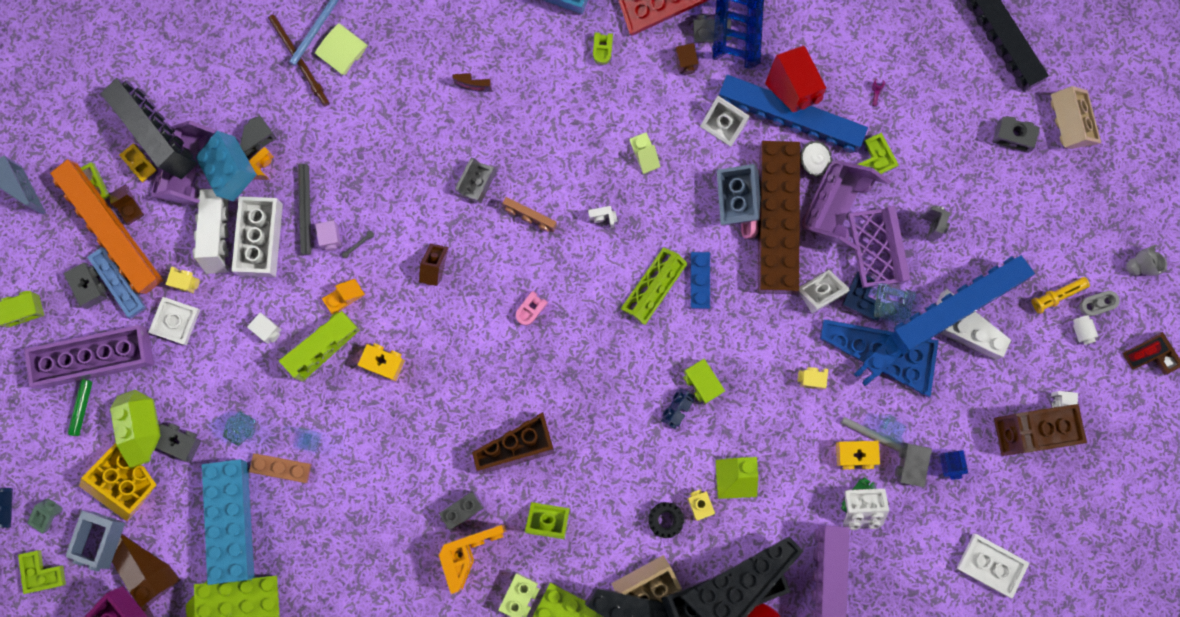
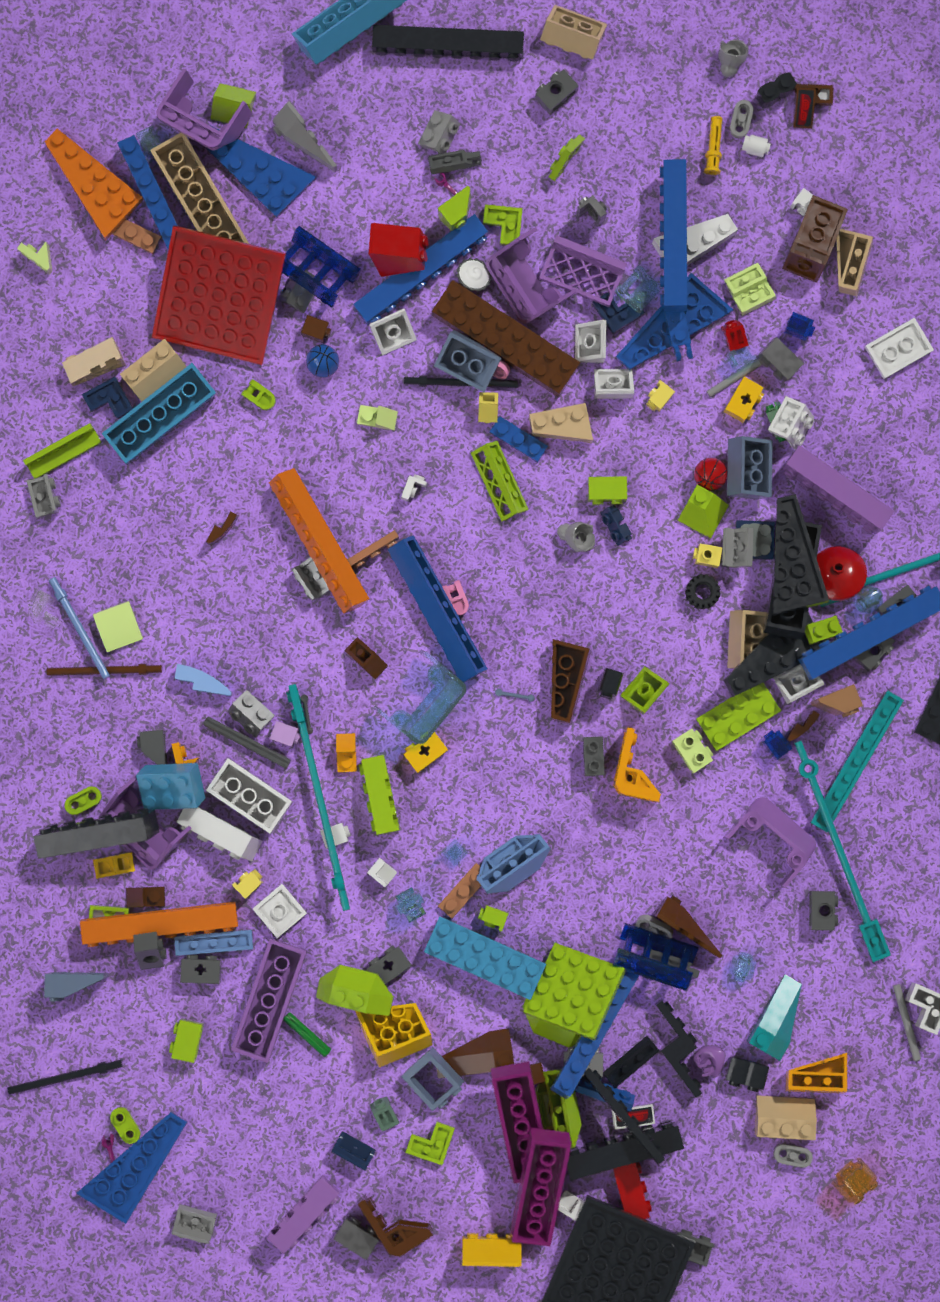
camera: 65 degrees left, 5 degrees up
none -> lime plate [65,786,102,815]
none -> dark grey brick [133,932,167,970]
none -> light blue slope [175,664,233,696]
none -> flat silver bracket [227,690,275,737]
none -> orange brick [269,468,369,614]
none -> teal bar [286,684,350,911]
none -> blue piece [306,344,339,378]
none -> white panel [367,858,397,887]
none -> clear light blue windscreen [373,649,466,744]
none -> blue brick [388,535,488,683]
none -> black bar [404,375,518,388]
none -> light grey bracket [418,110,460,154]
none -> dark grey hinge [428,150,482,175]
none -> lime slope [438,186,471,231]
none -> medium blue wedge [476,834,551,894]
none -> light yellow brick [478,392,498,423]
none -> lime brick [478,905,508,931]
none -> sand blue hinge [495,689,535,702]
none -> tan wedge [529,403,593,444]
none -> lime plate [549,135,585,181]
none -> light grey piece [557,522,595,552]
none -> white slope [594,369,634,399]
none -> black brick [597,668,623,700]
none -> red piece [694,458,727,491]
none -> red bracket [721,320,749,352]
none -> light grey bracket [722,527,753,568]
none -> yellowish green slope [724,263,776,316]
none -> sand blue brick [727,436,773,500]
none -> light grey piece [736,520,775,560]
none -> black brick [755,72,797,108]
none -> tan wedge [836,229,873,296]

